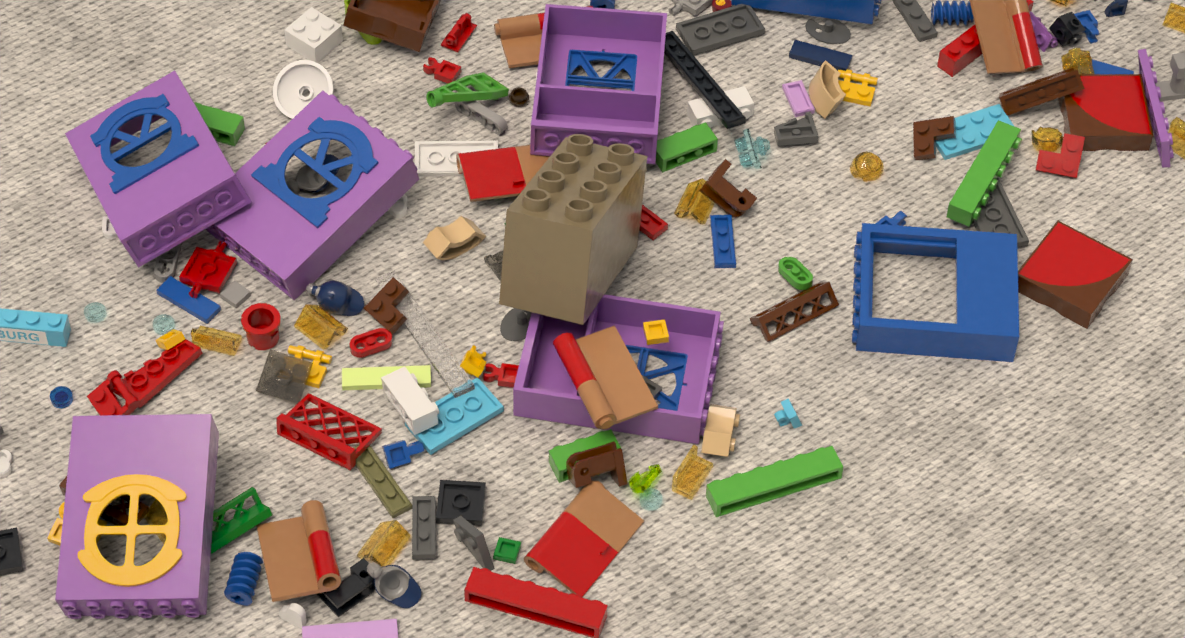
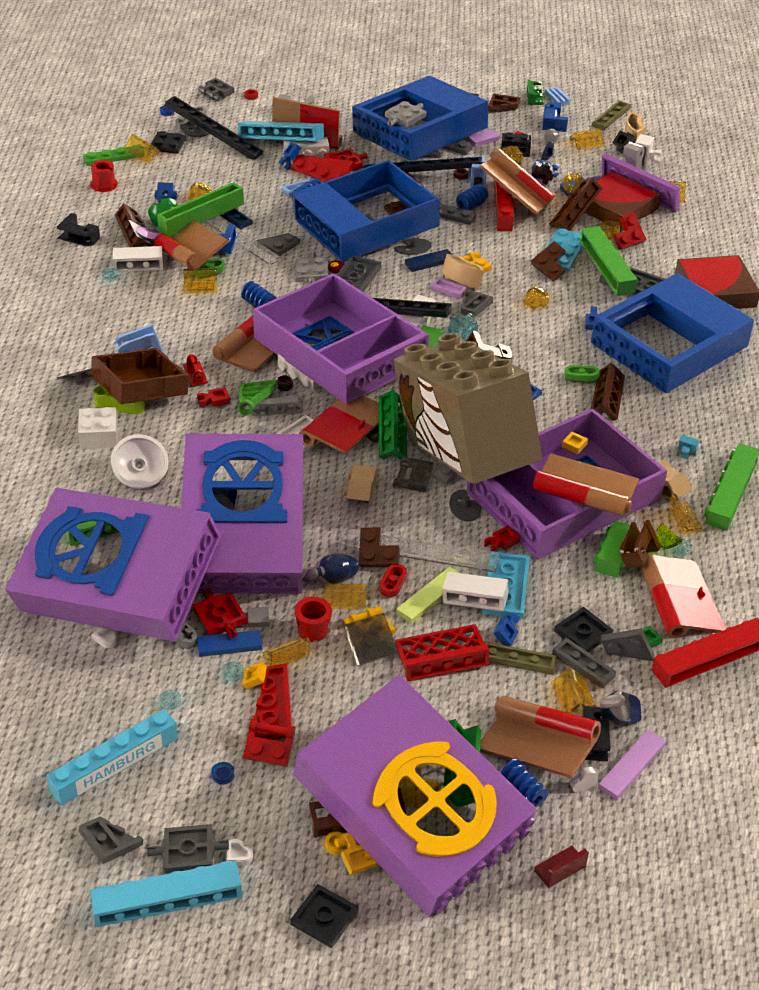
camera: 45 degrees left, 10 degrees down
yellow plate [460,345,487,378] -> none

